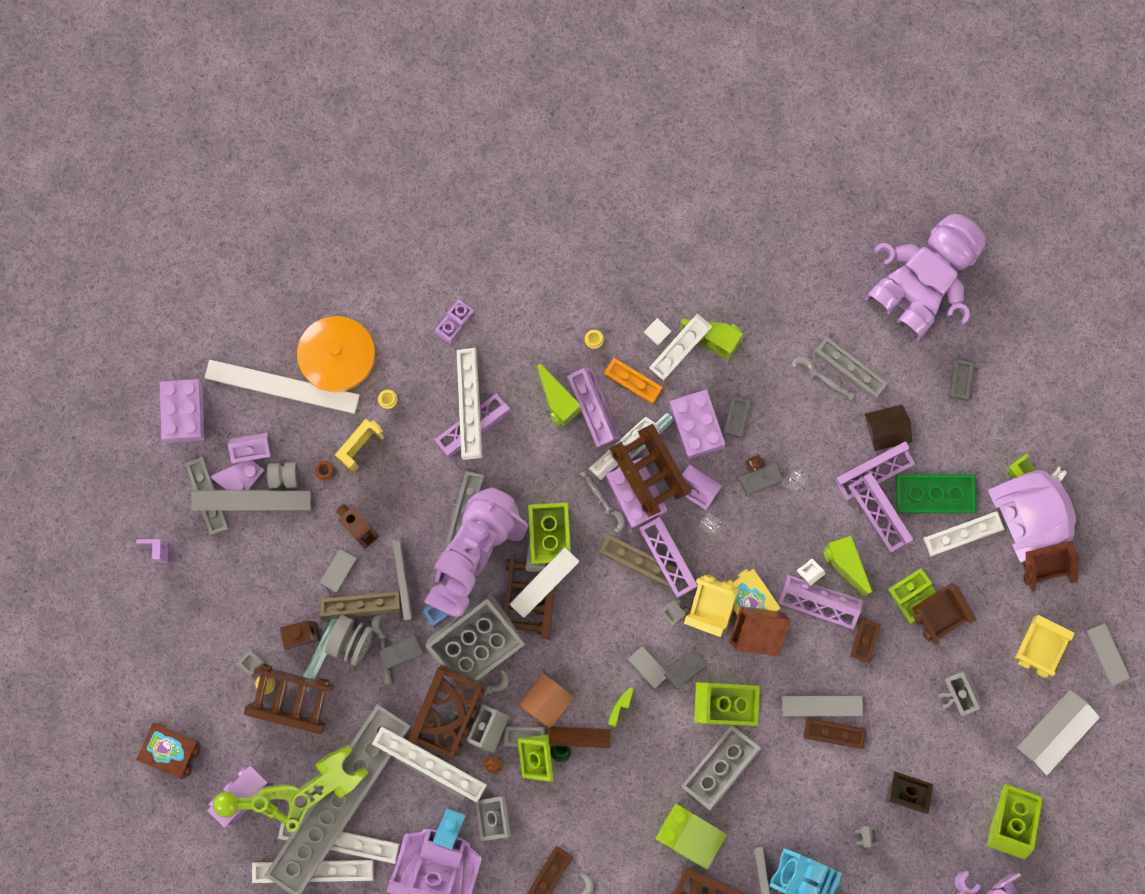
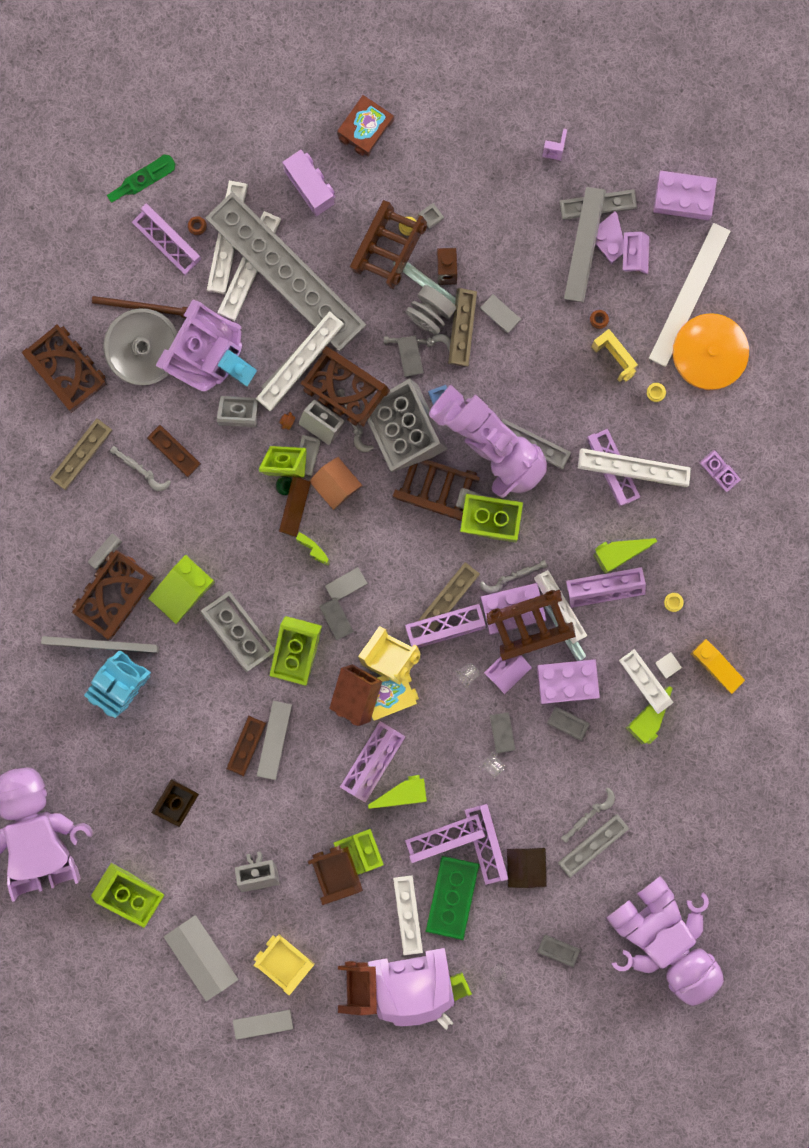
camera: 100 degrees right, 5 degrees up
lime piece [213,745,368,832] -> none
light grey wheel [267,462,298,489] -> none
reddish brown torso [337,504,379,549] -> none
light grey tile [393,541,413,622] -> none
white tile [510,547,579,618] -> none
light orange tile [604,358,663,404] -> none
light grey tile [660,600,688,626] -> none
reddish brown plate [746,455,764,472] -> none
white tile [797,559,825,586] -> none
reddish brown plate [849,619,881,663] -> none
light grey tile [855,825,879,848] -> none
none -> yellow slope [690,639,745,694]

